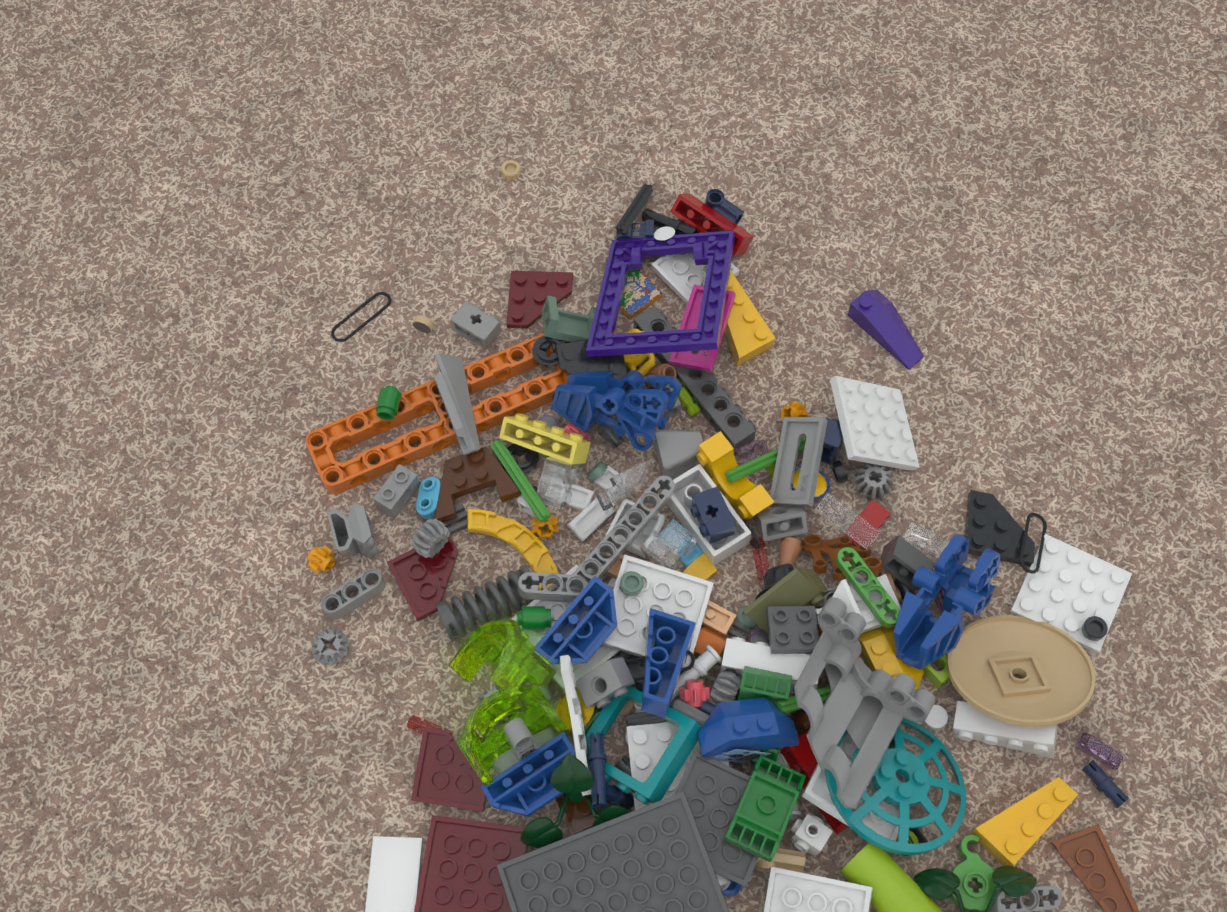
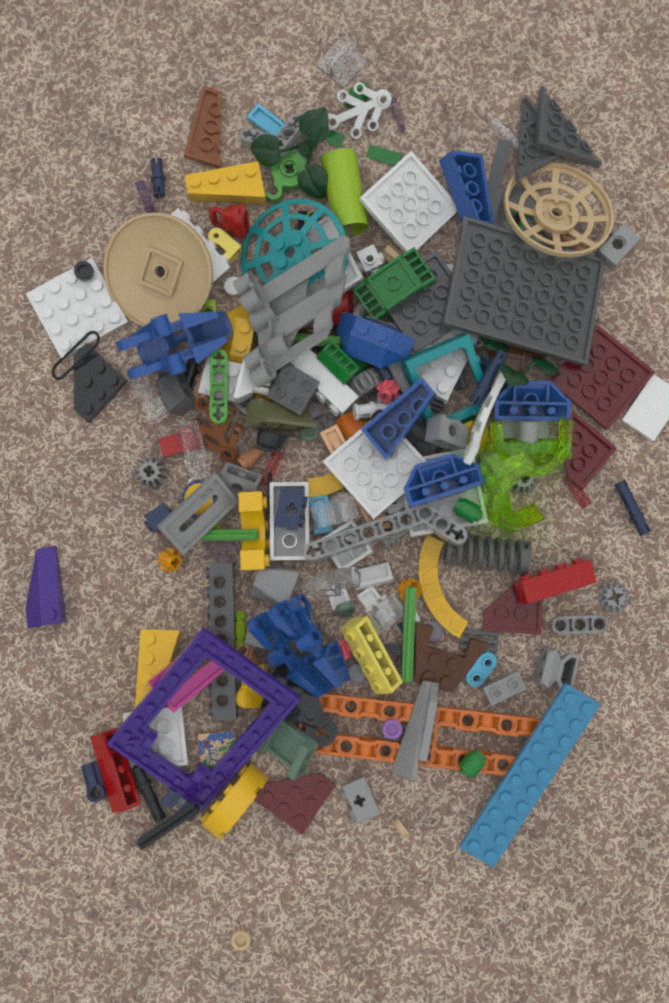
camera: 155 degrees left, 20 degrees up
light orange gear [307,545,336,574] -> none
black piece [331,292,391,342] -> none
light grey gear [411,518,450,558] -> none
sand green tile [619,571,644,596] -> none
white sticker [654,227,675,241] -> none
white plate [830,376,919,471] -> none
black tile [831,460,848,483] -> none
none -> yellow brick [200,763,269,840]
none -> red piece [208,204,250,239]
none -> light yellow leg [208,228,242,265]
none -> medium lavender tile [382,719,402,740]
none -> tile [427,621,443,641]
none -> dark azure plate [459,682,601,868]
none -> red brick [514,557,597,604]
none -> dark blue pin [614,480,651,536]

